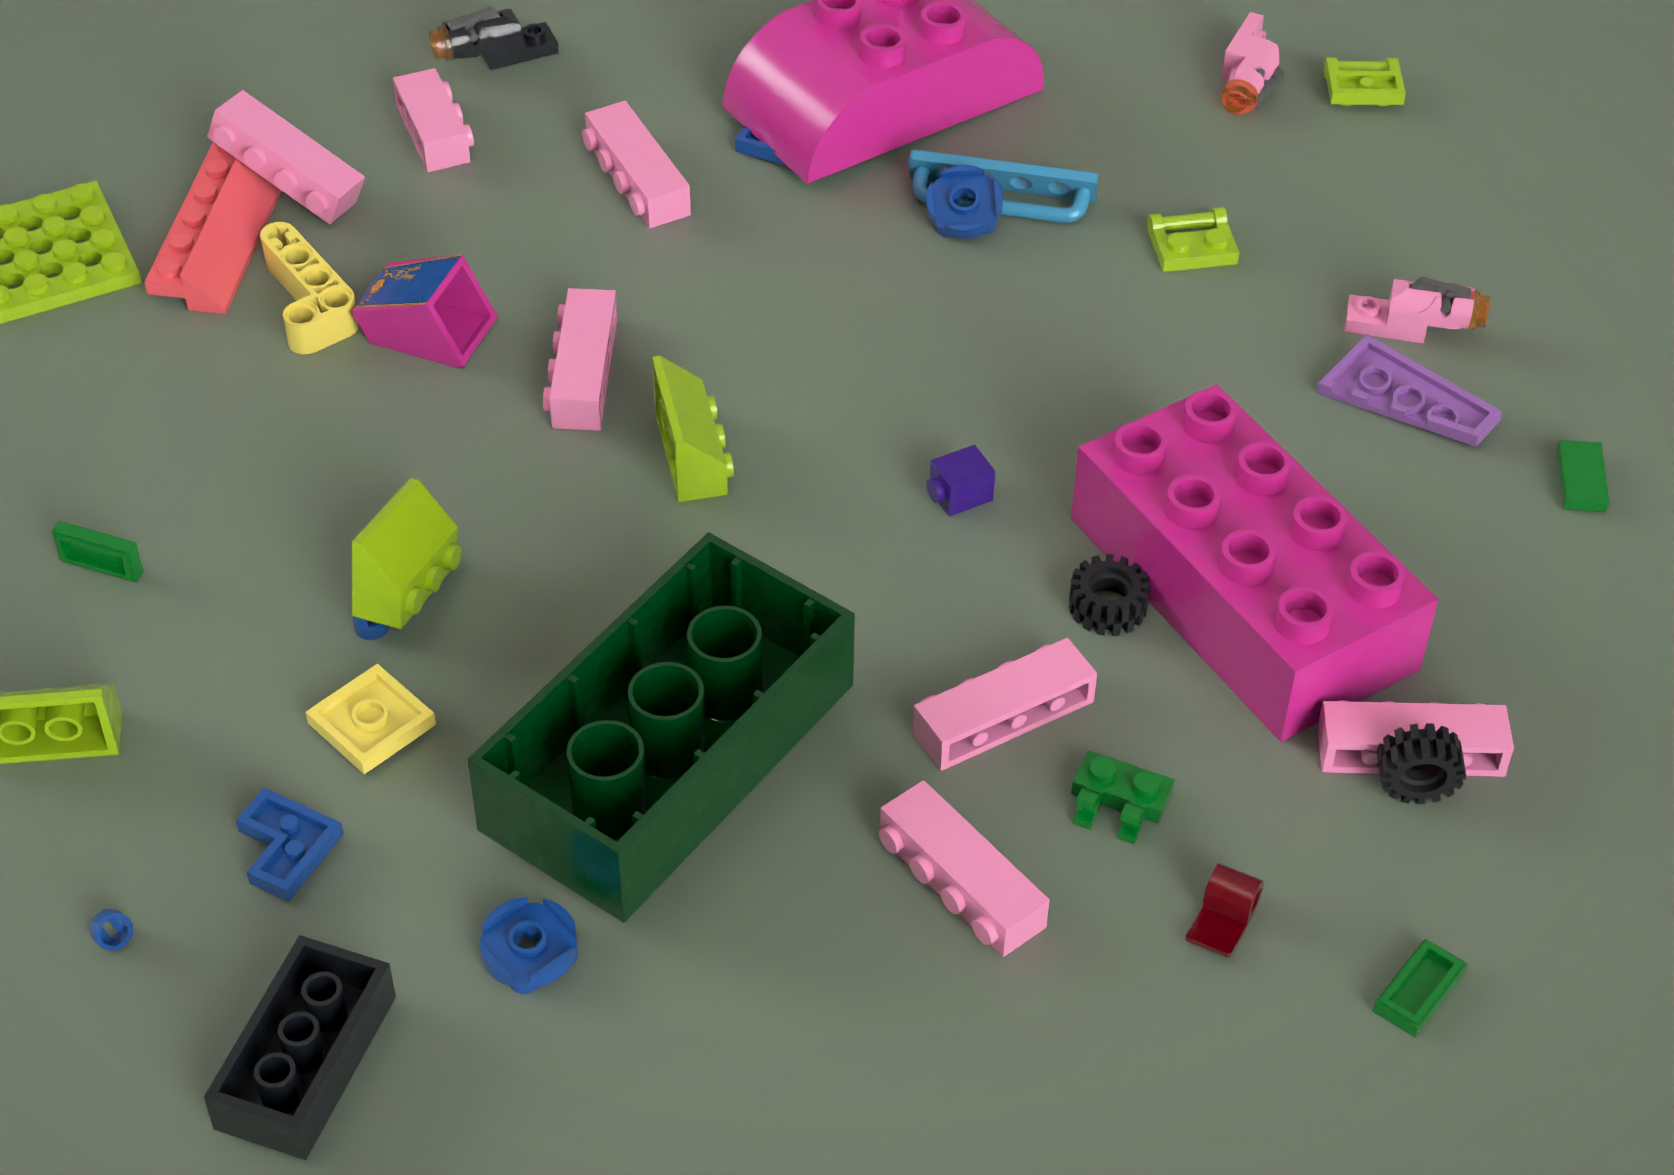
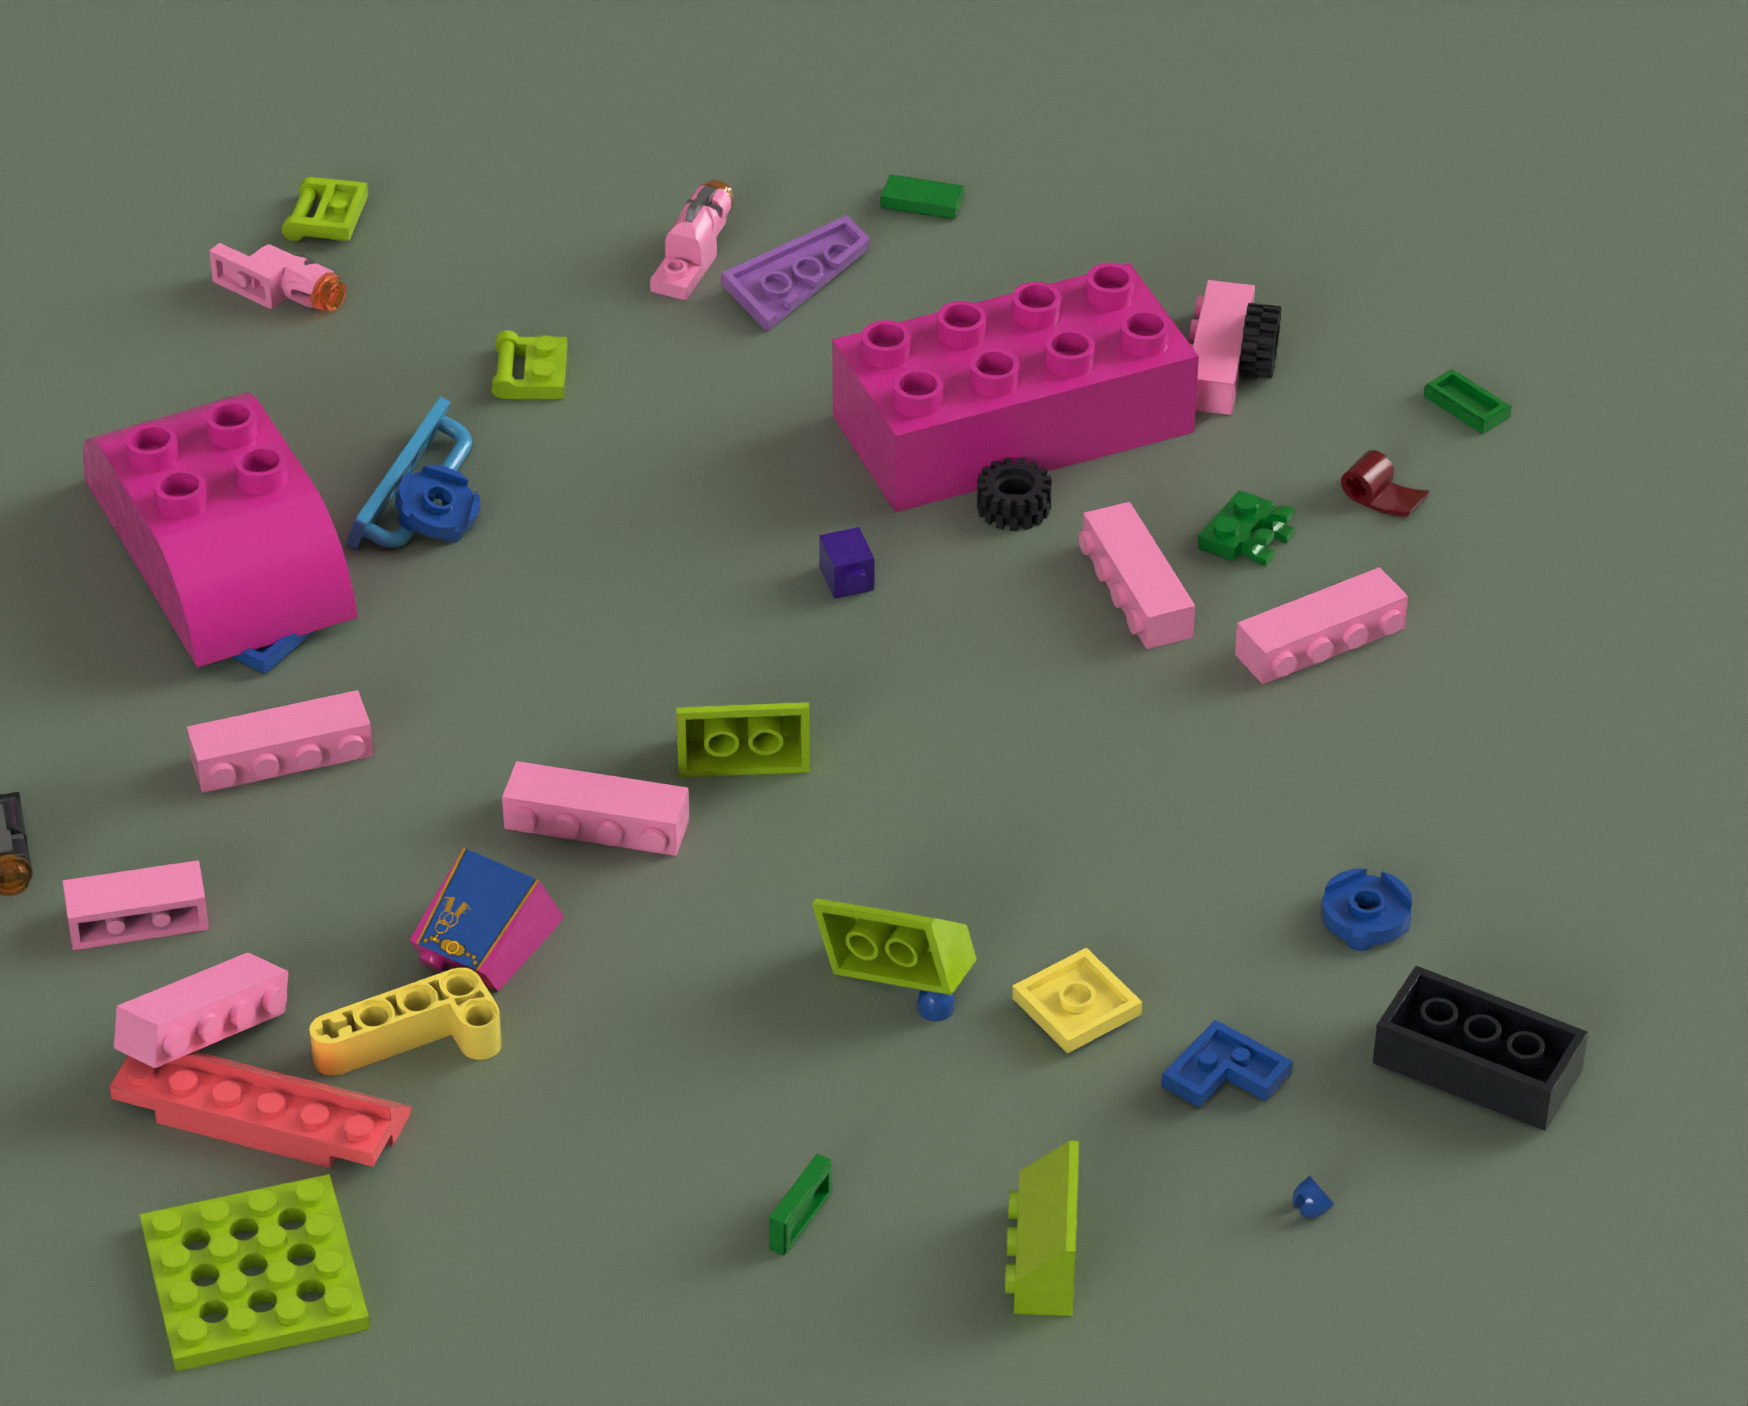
camera: 80 degrees left, 5 degrees down
dark green brick [467,532,855,923] -> none

